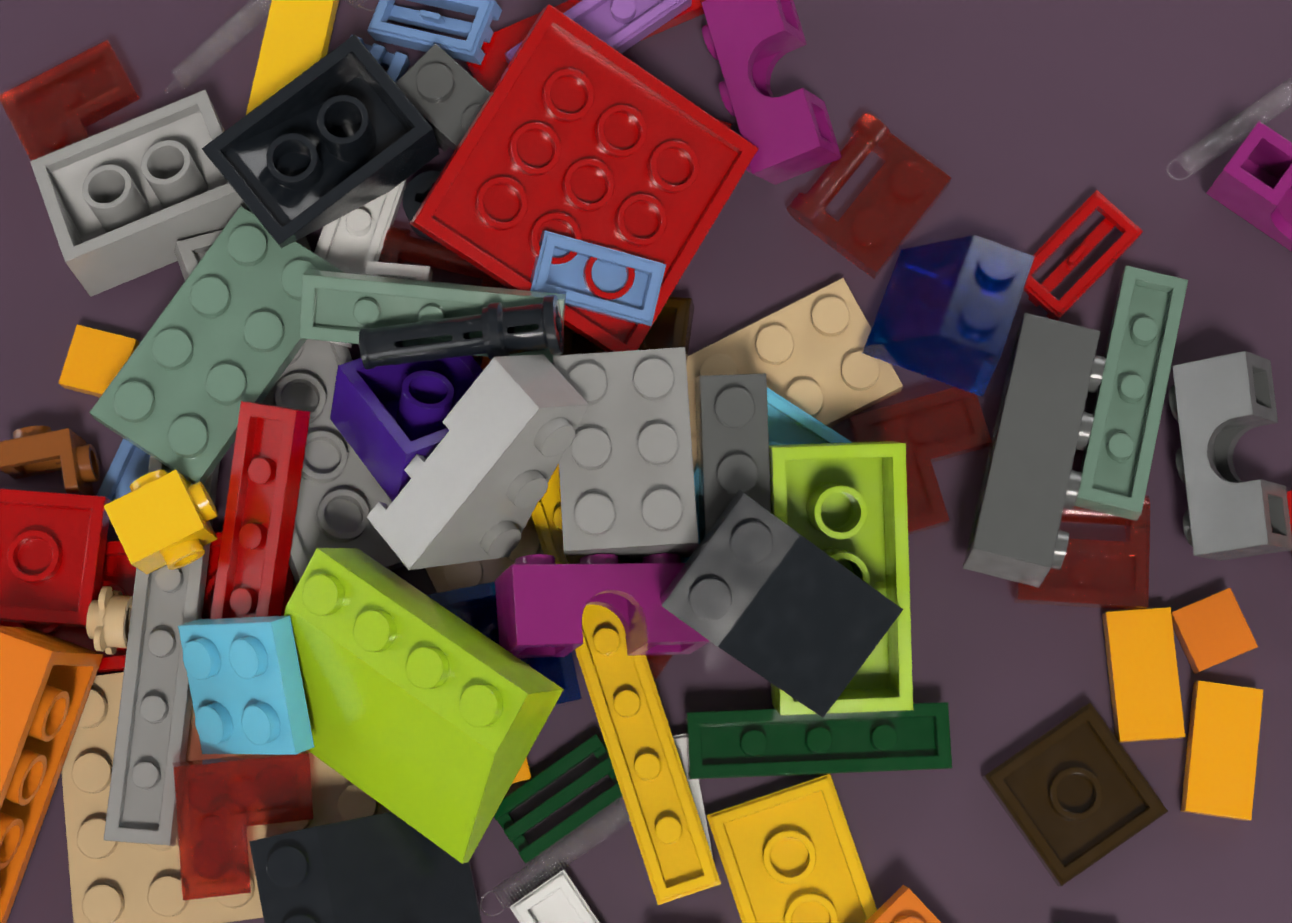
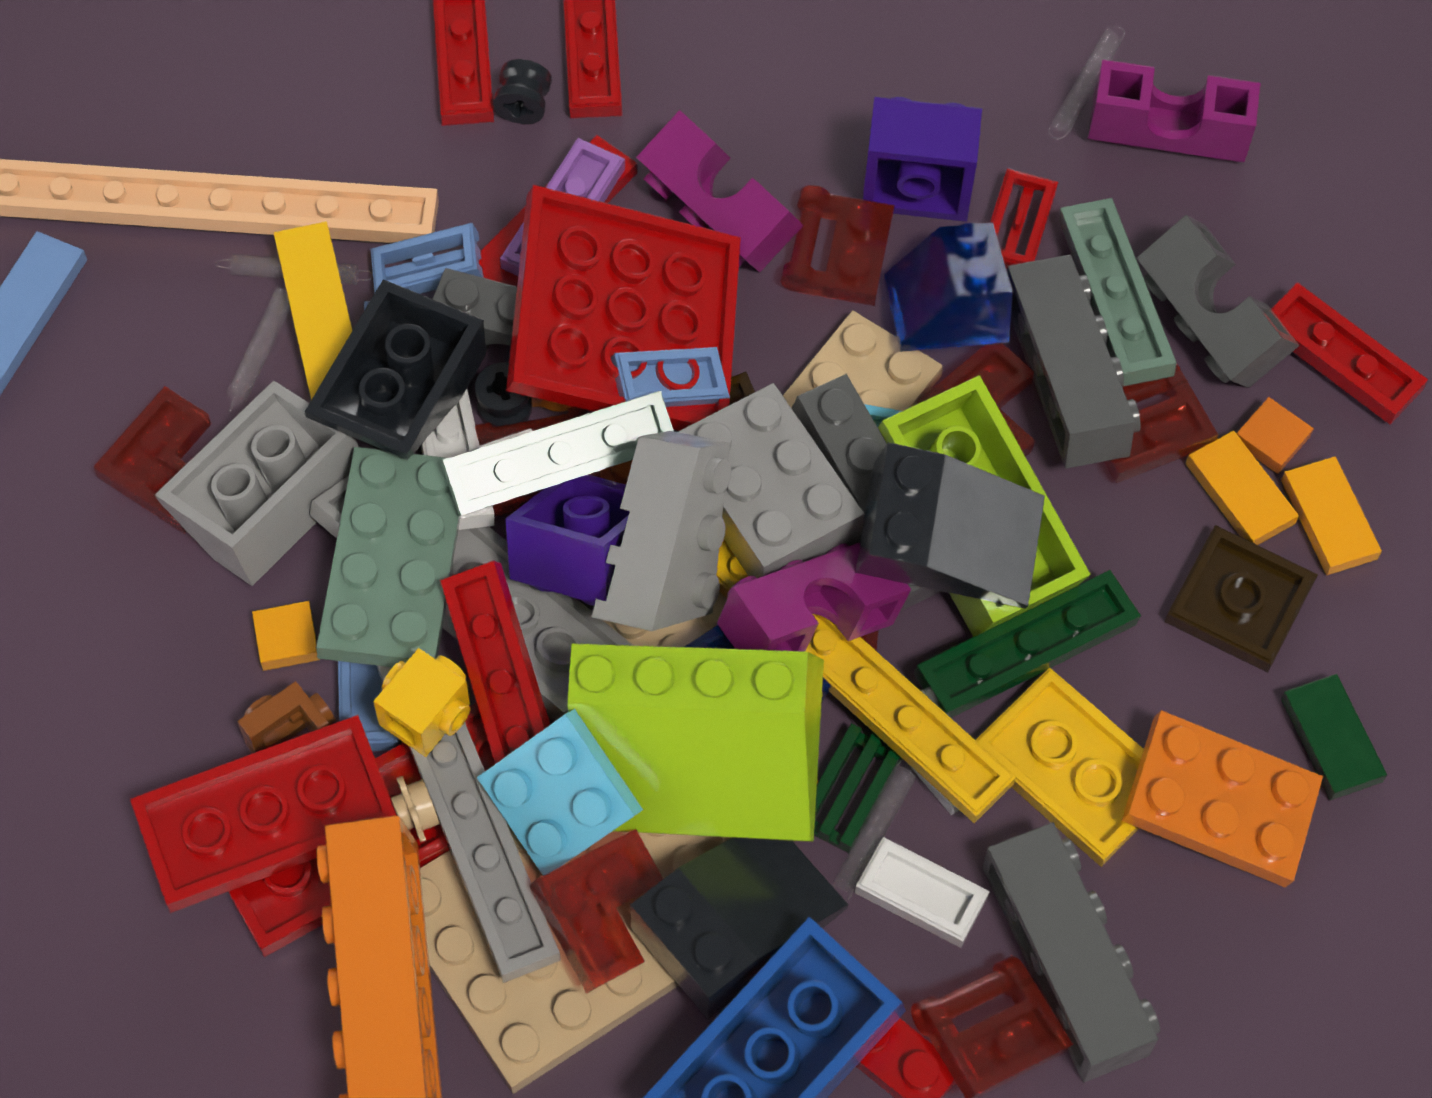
camera: 35 degrees left, 15 degrees down
black pin [359,295,564,369] -> none
none -> dark purple brick [862,97,982,222]

